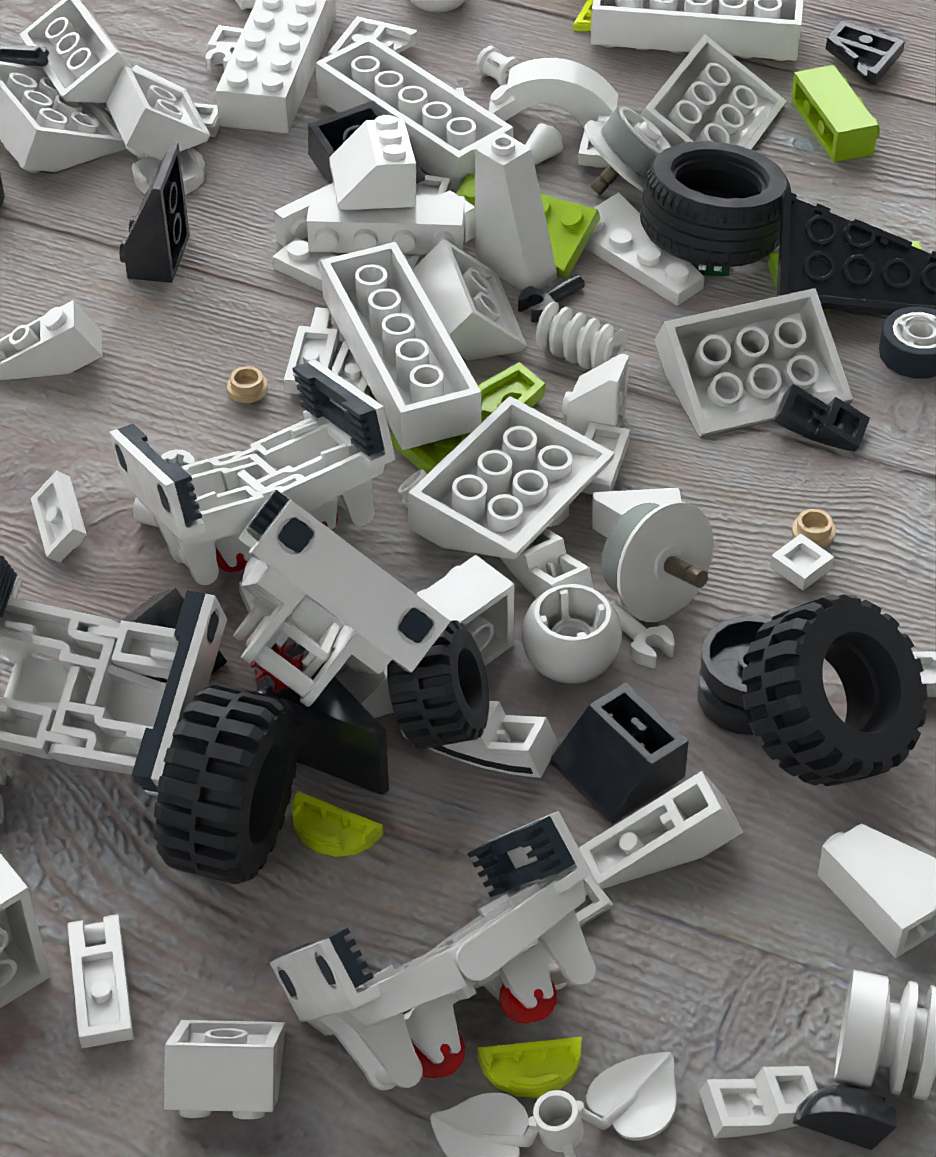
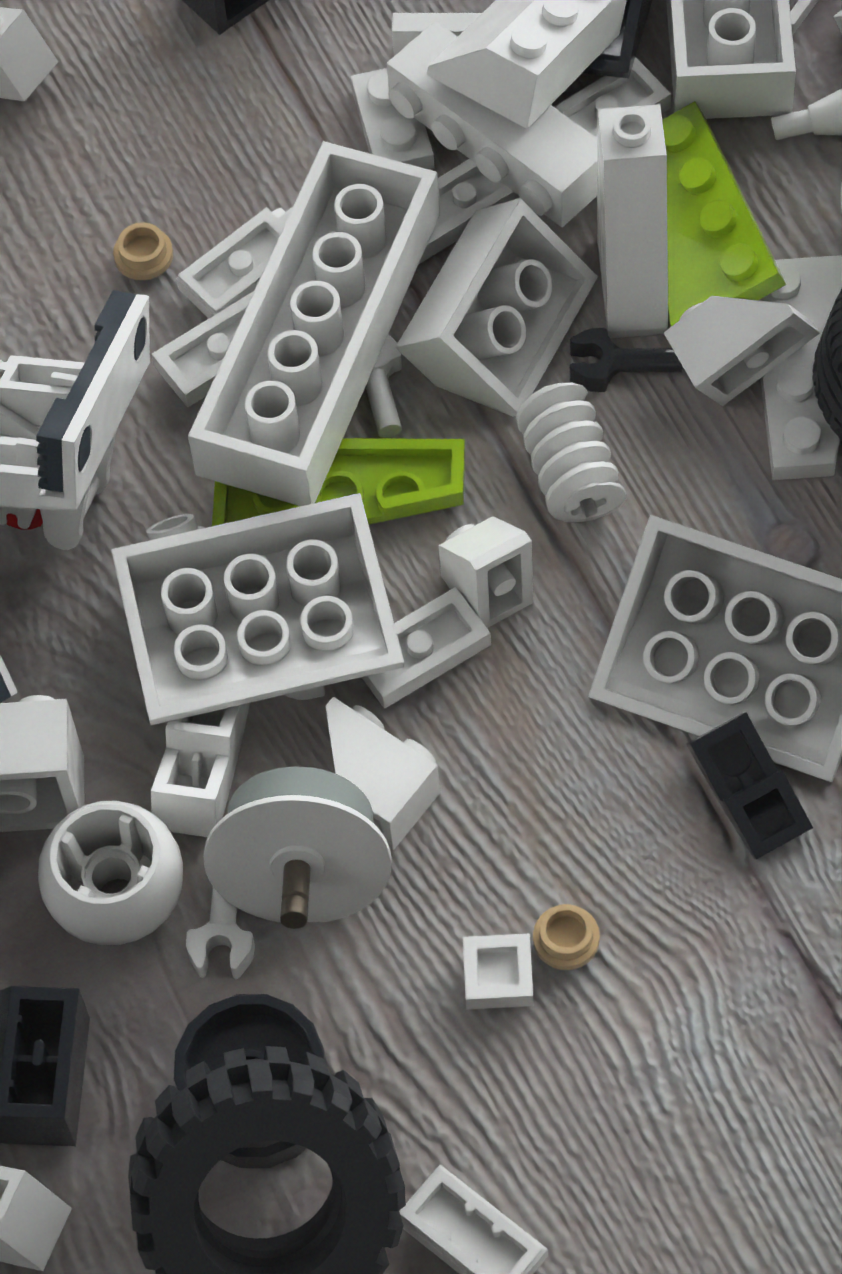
camera: 45 degrees right, 15 degrees up
none -> white slope [664,296,820,406]

